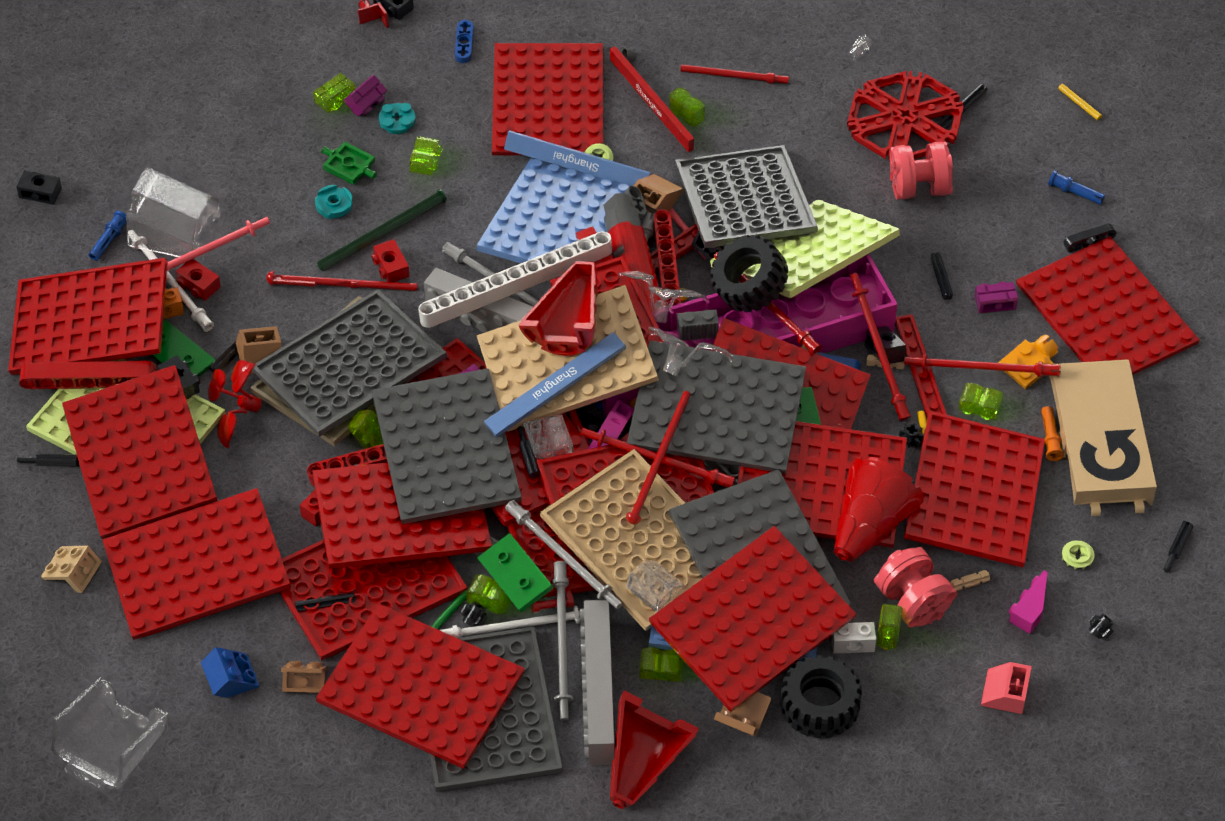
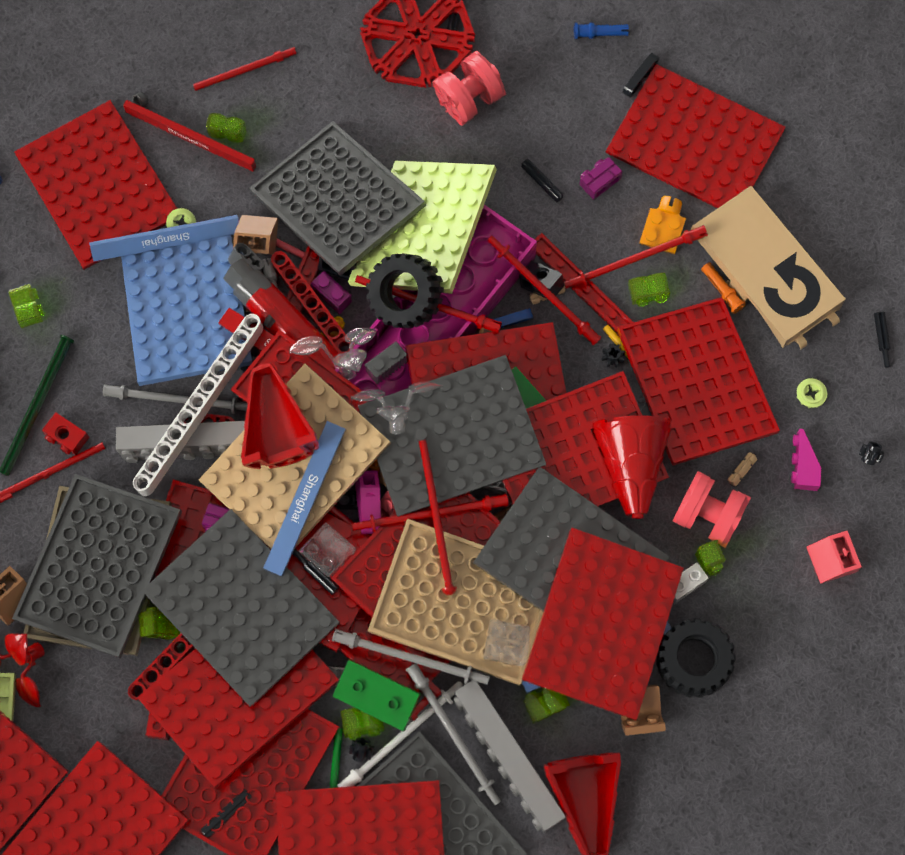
camera: 30 degrees left, 20 degrees up
none -> magenta brick [311,271,352,314]

